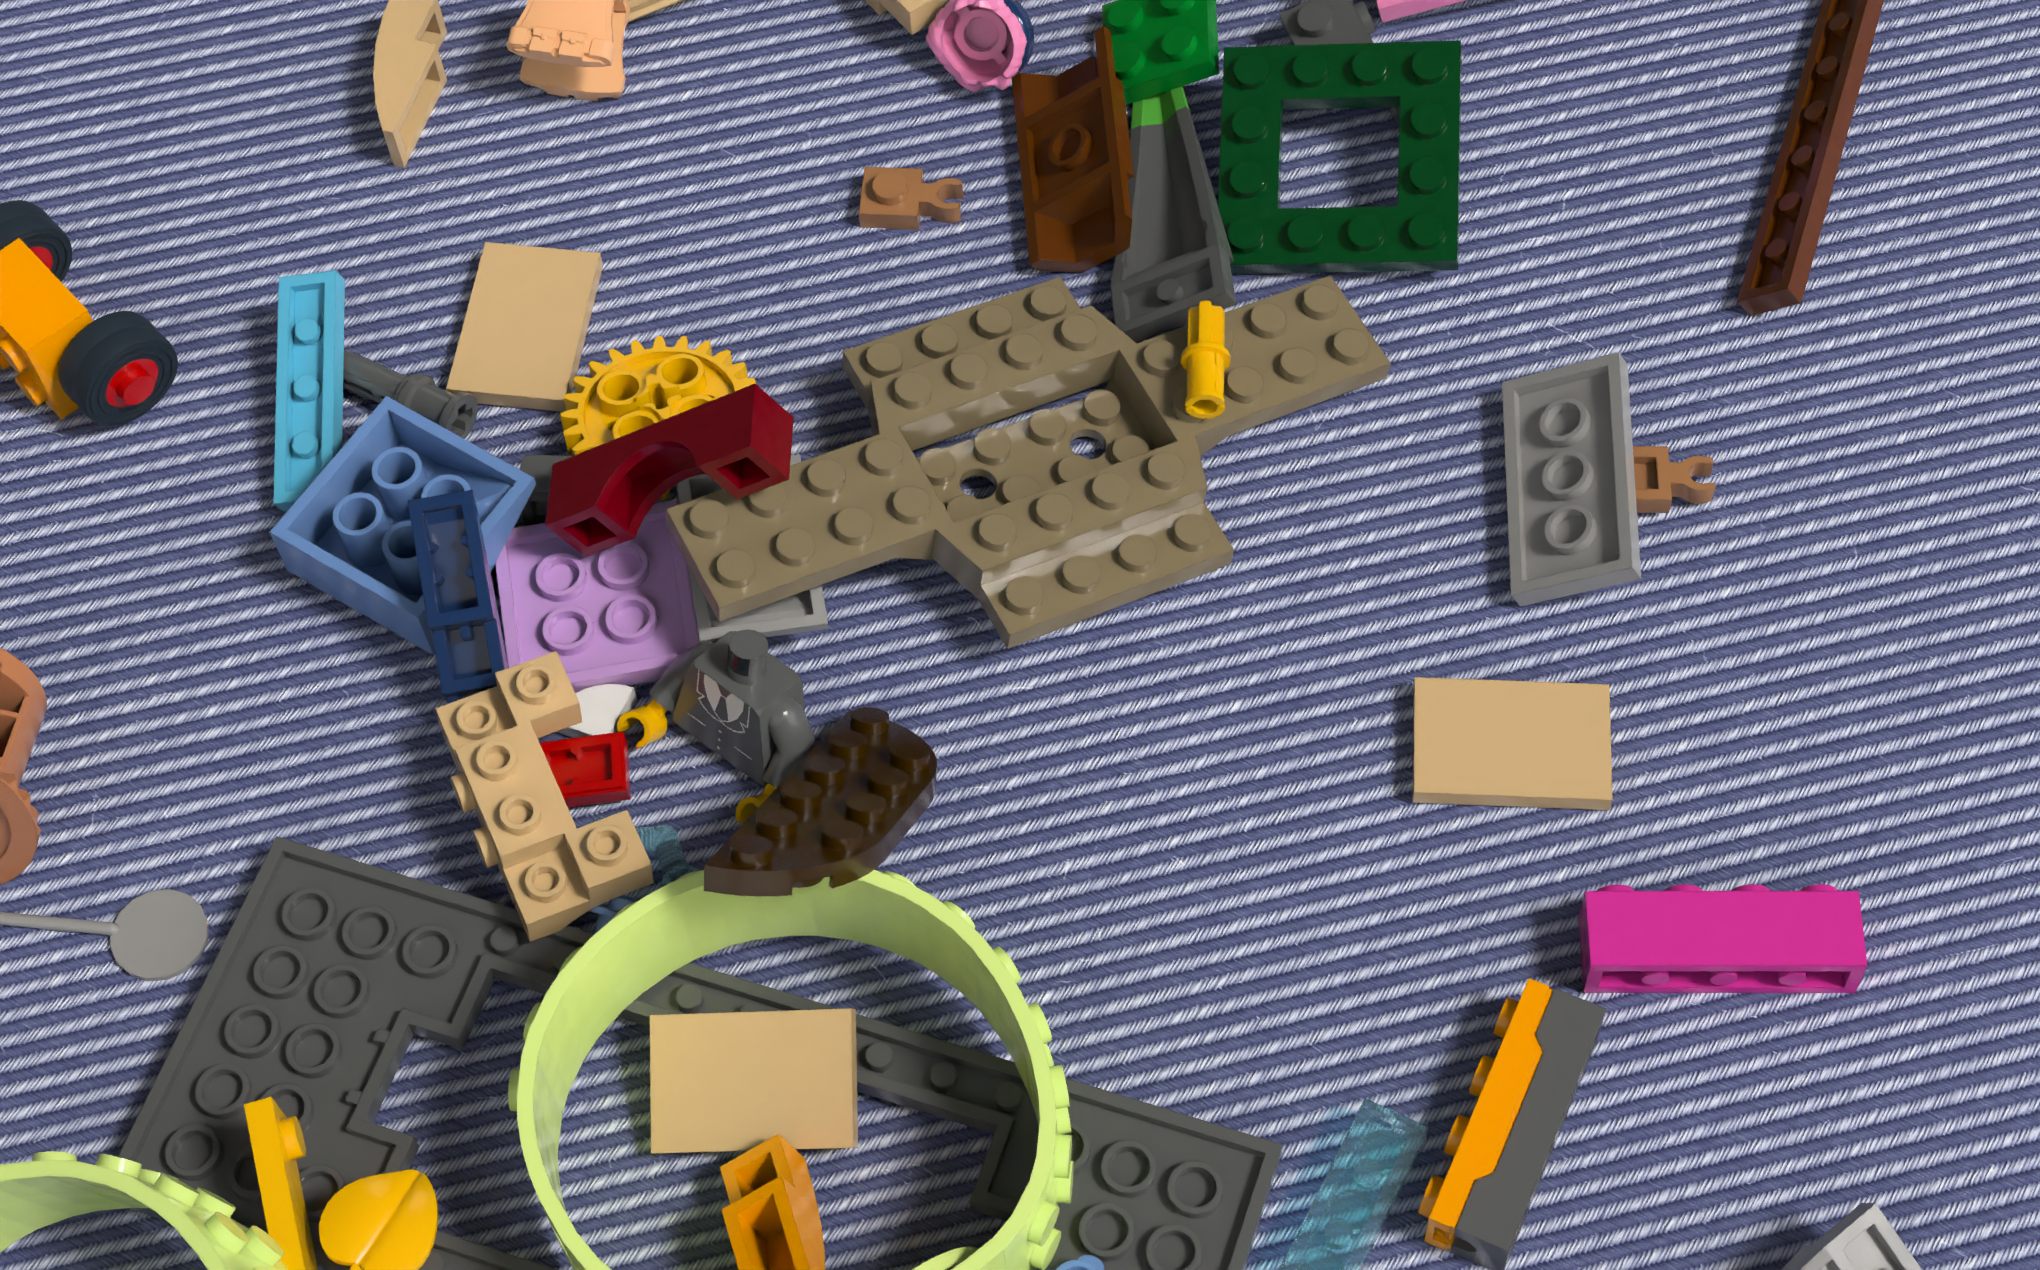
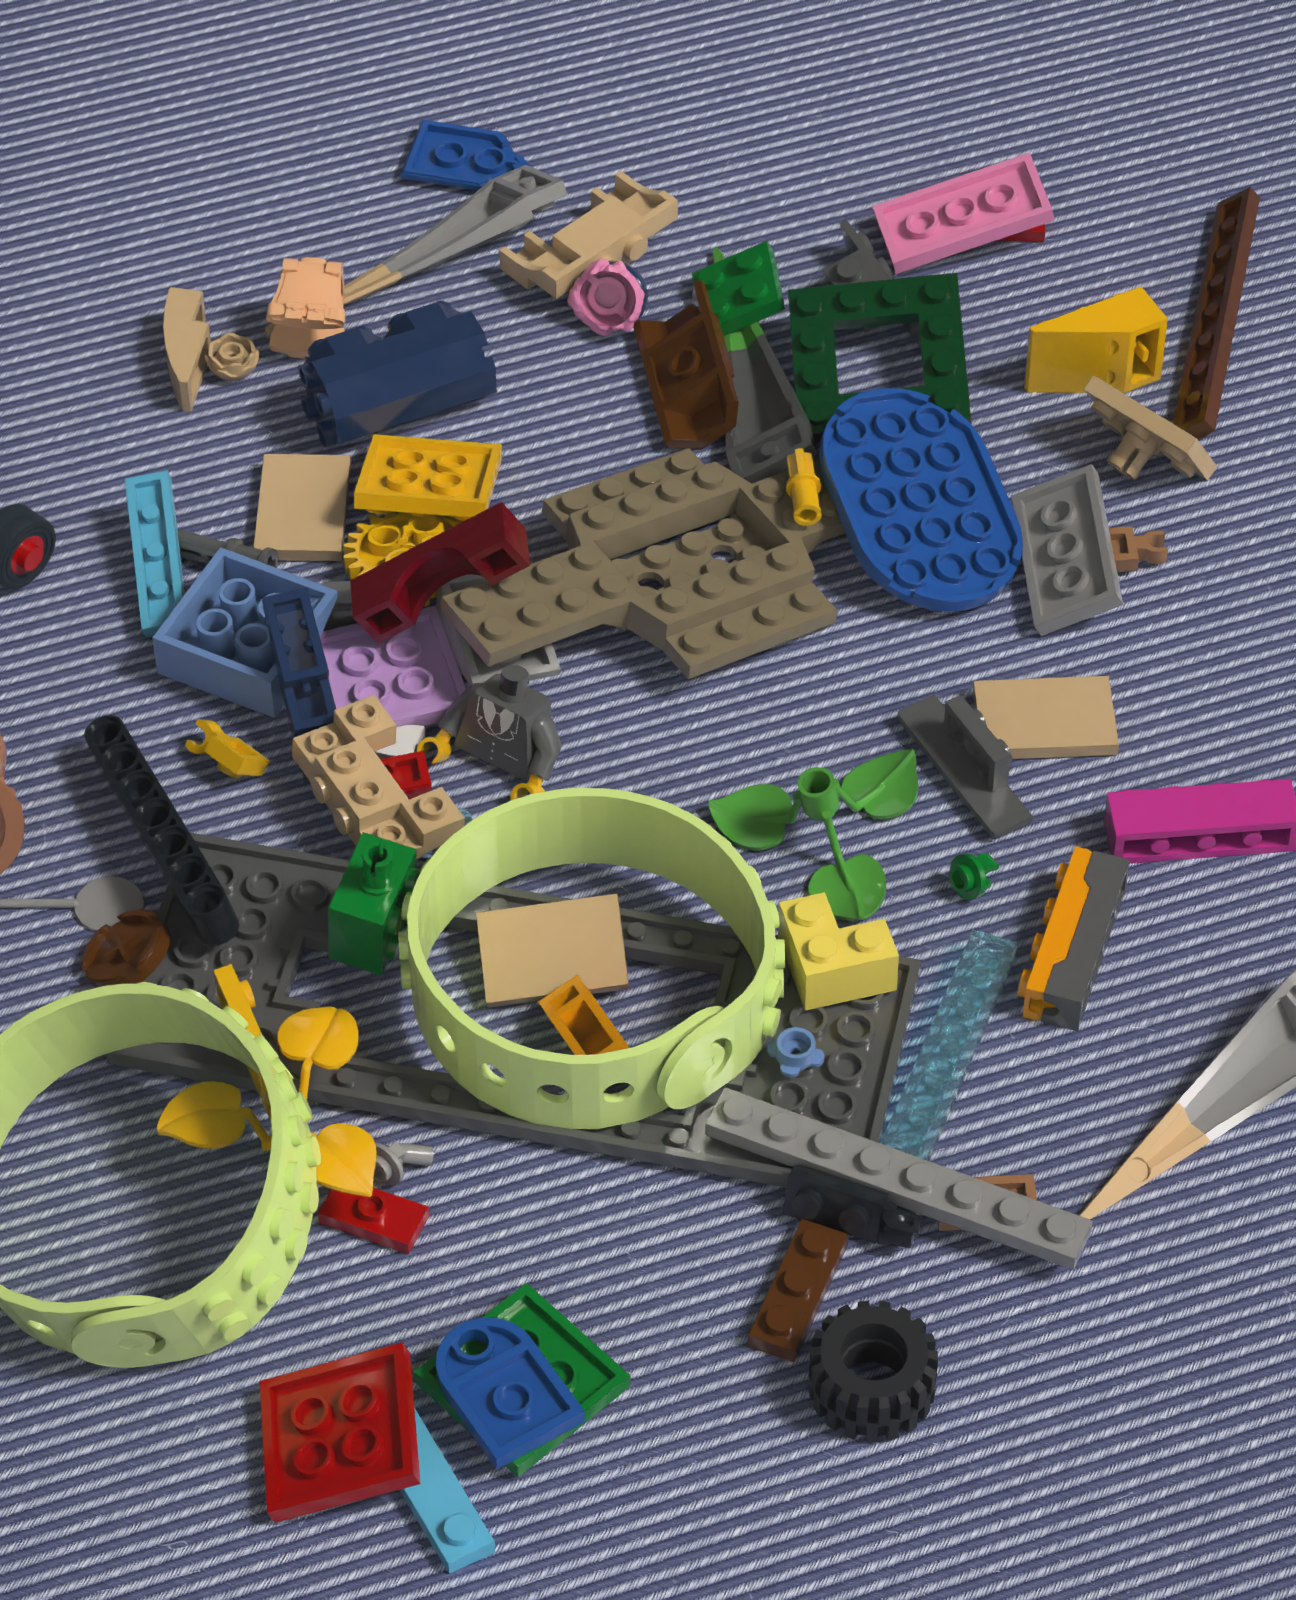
camera: 10 degrees left, 10 degrees down
dark brown plate [704,707,937,897] -> none
medium nougat plate [859,167,964,230] -> none
none -> reddish brown tile [81,909,170,988]
none -> black beam [84,715,240,946]
none -> yellow plate [185,719,270,779]
none -> tan plate [205,333,259,381]
none -> dark blue brick [298,301,497,447]
none -> green brick [328,832,421,976]
none -> yellow plate [354,434,502,521]
none -> bright green plant [708,748,919,921]
none -> light yellow brick [778,892,899,1011]
none -> blue plate [818,388,1023,611]
none -> dark grey bracket [897,694,1033,839]
none -> green plate [949,853,1000,900]
none -> yellow slope [1024,286,1168,393]
none -> tan plate [1084,375,1217,481]

